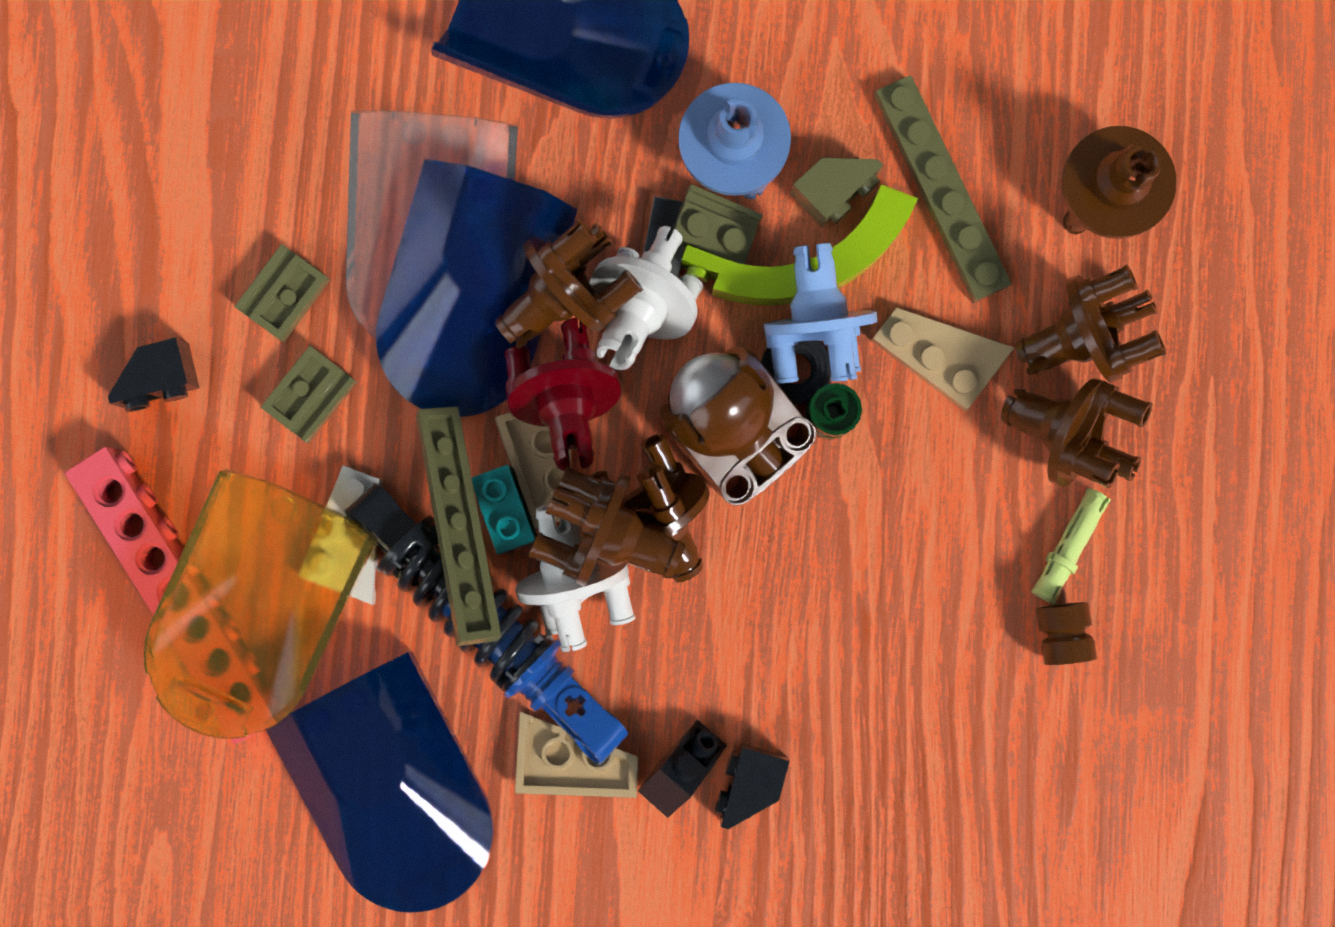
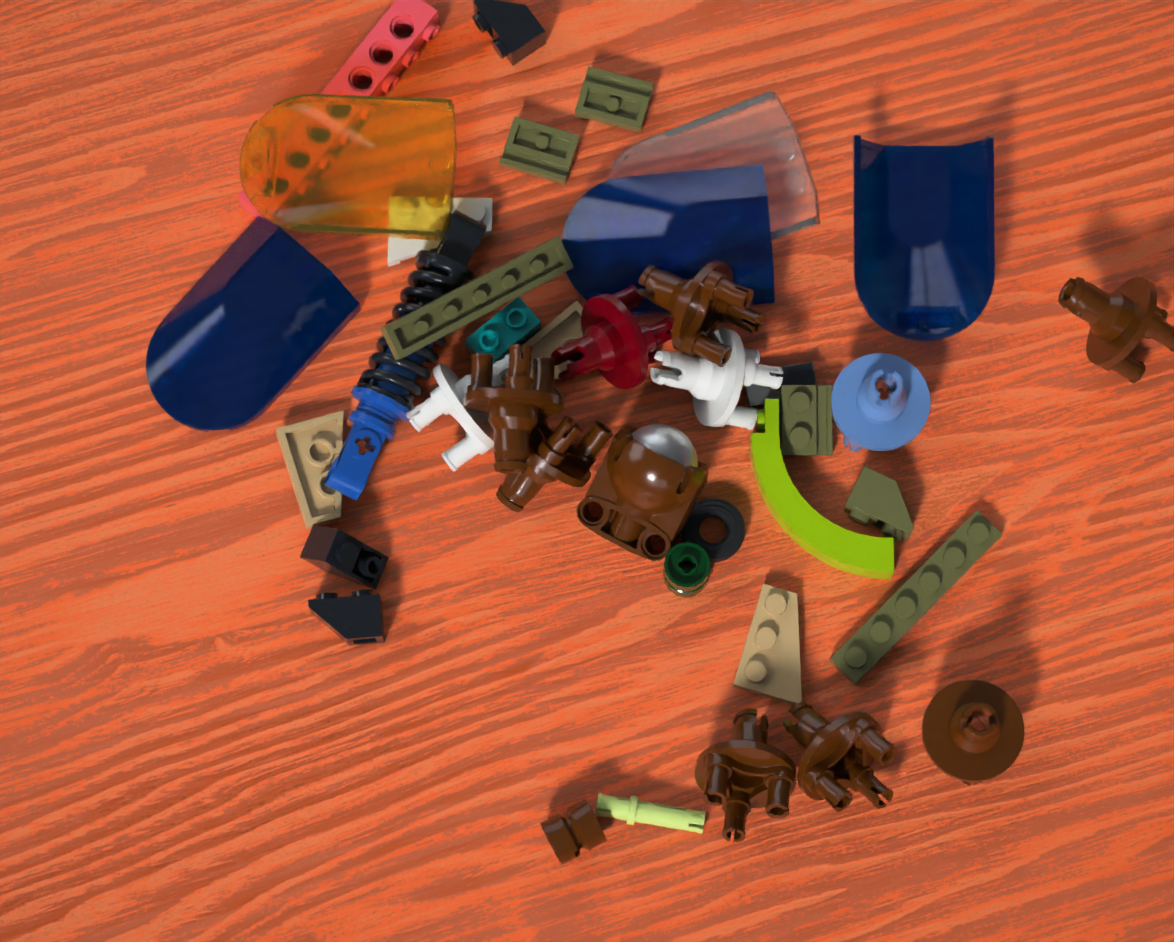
camera: 70 degrees right, 10 degrees down
light blue piece [764,243,878,384] -> none

